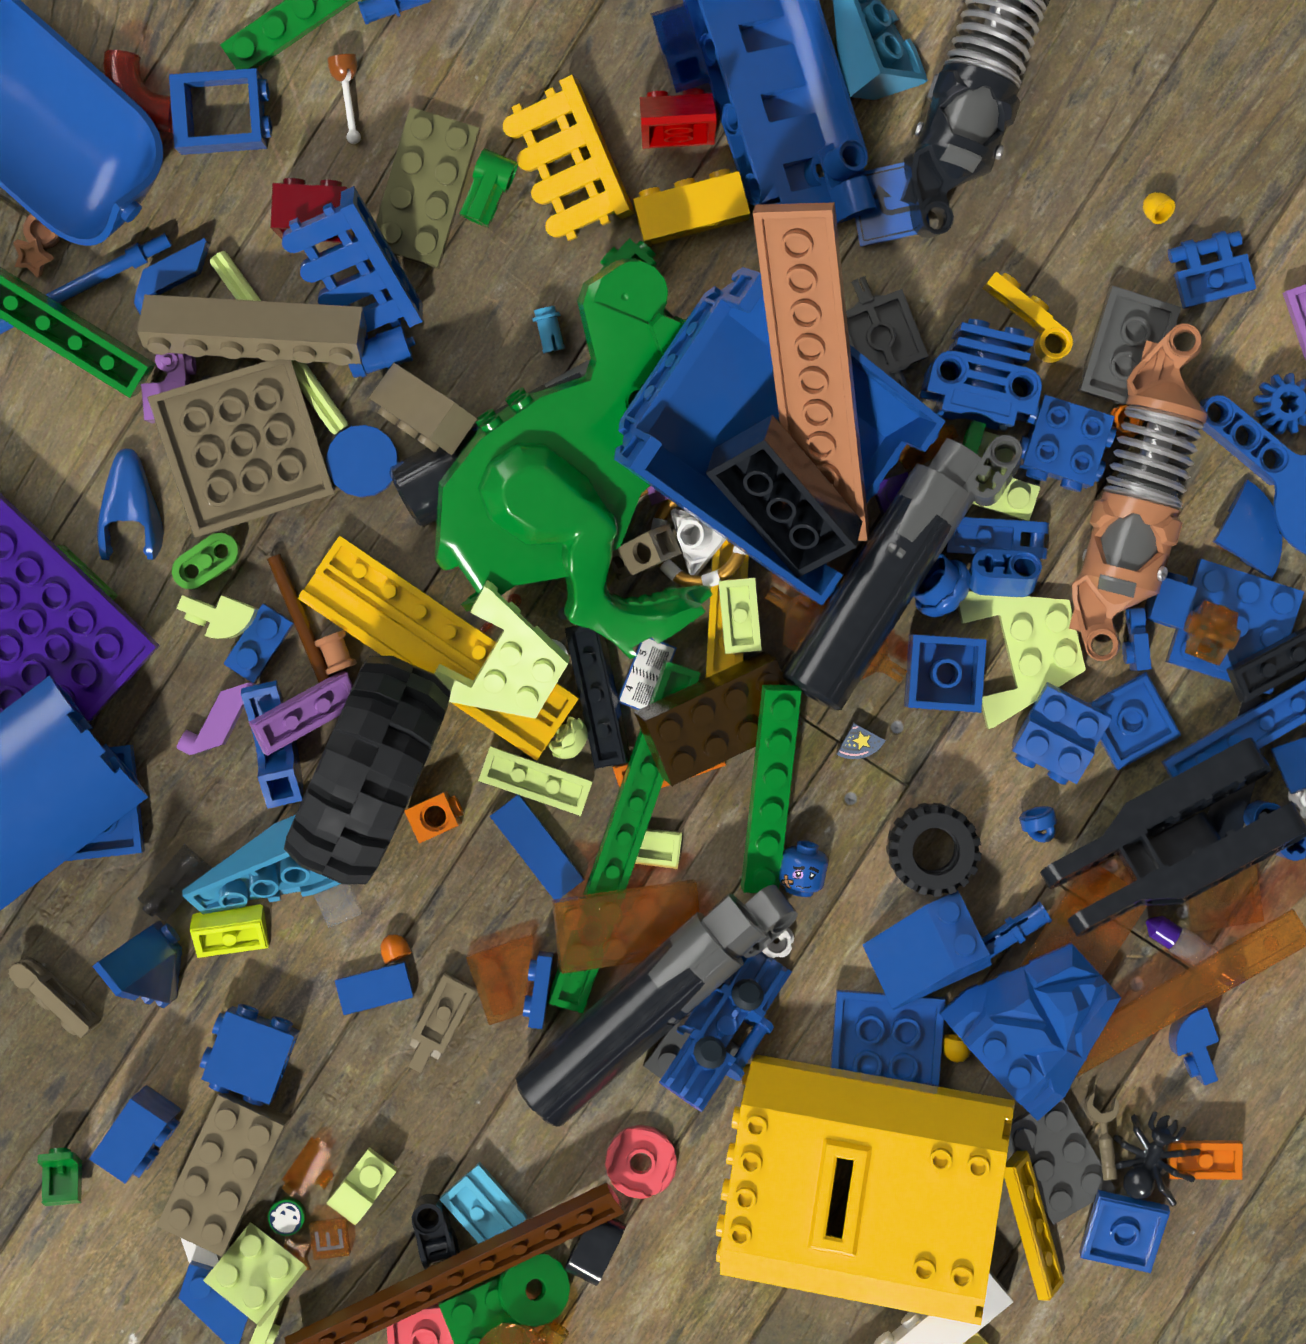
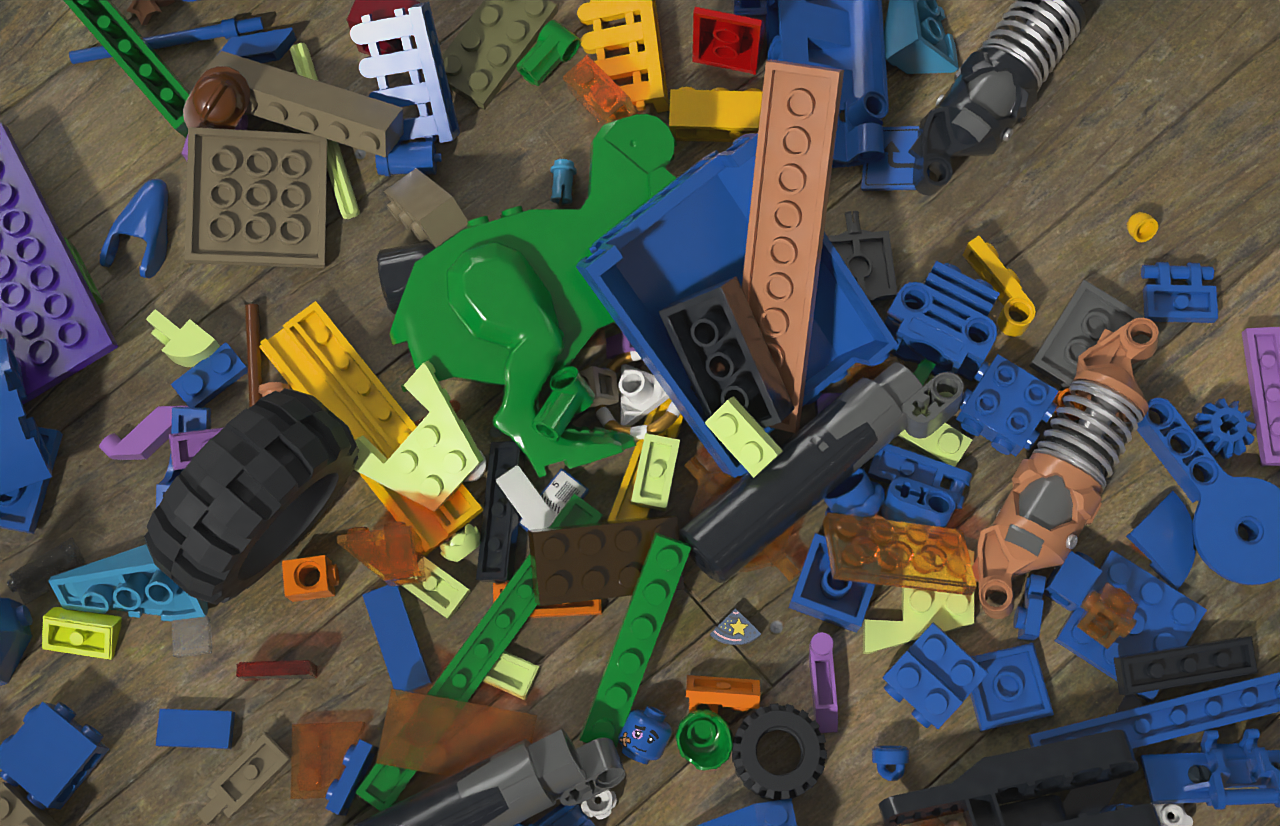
camera: 20 degrees right, 15 degrees down
bright green plate [172,533,240,590] -> none
blue tile [326,425,399,498] -> none
orange hinge [380,934,412,964] -> none
none -> reddish brown piece [183,66,250,130]
none -> clear red tile [236,660,318,681]
none -> clear orange slope [337,522,426,587]
none -> white sticker [496,466,556,530]
none -> green piece [531,366,595,442]
none -> clear orange brick [563,55,637,126]
none -> green hair [675,709,733,771]
none -> orange plate [686,675,760,714]
none -> yellowish green plate [705,396,783,478]
none -> medium lavender piece [809,632,838,733]
none -> clear orange plate [823,512,977,596]

